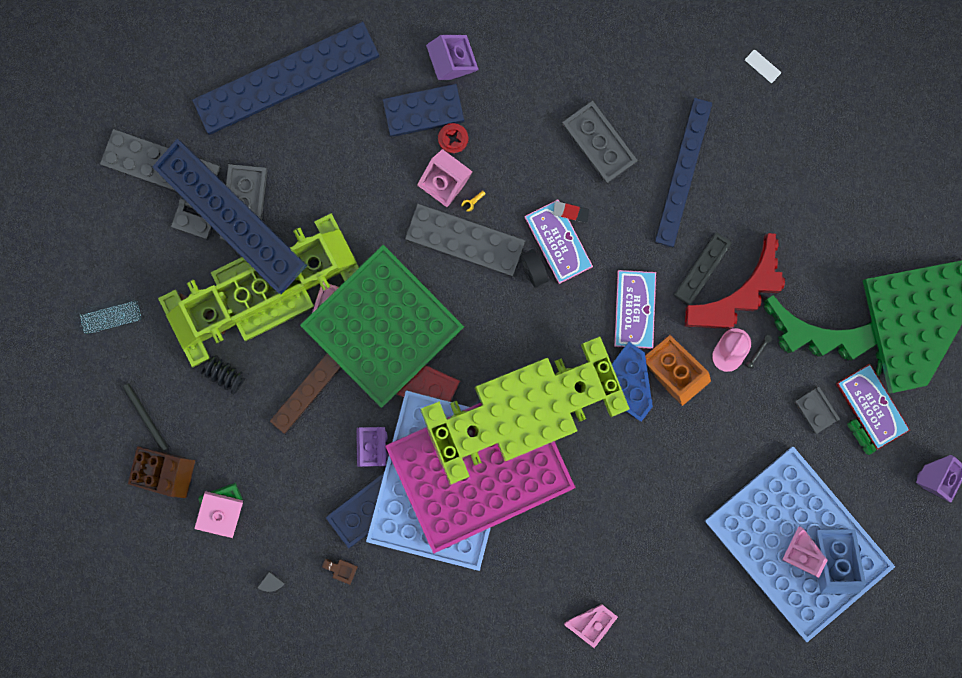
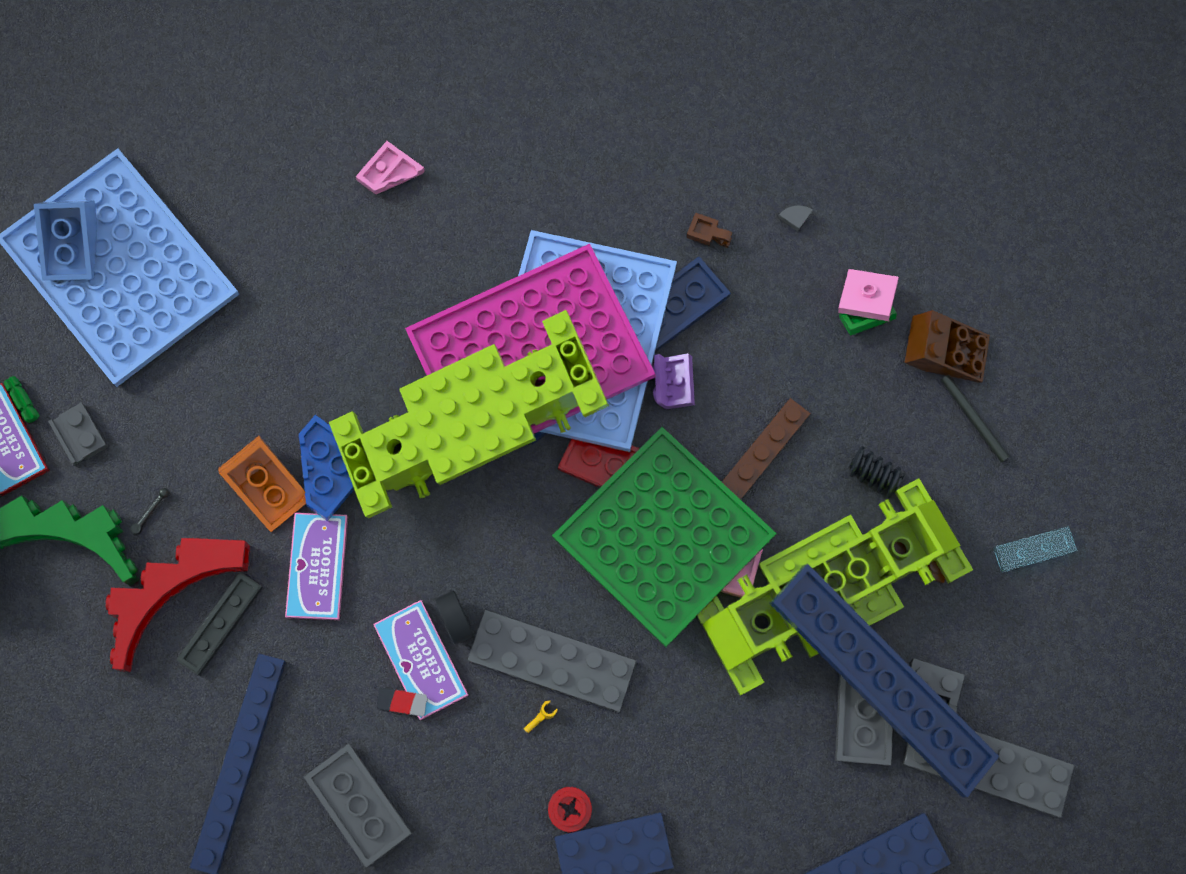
camera: 175 degrees right, 10 degrees down
bright pink slope [417,149,473,207] -> none
bright pink piece [712,328,751,372] -> none
bright pink wing [782,526,828,578] -> none

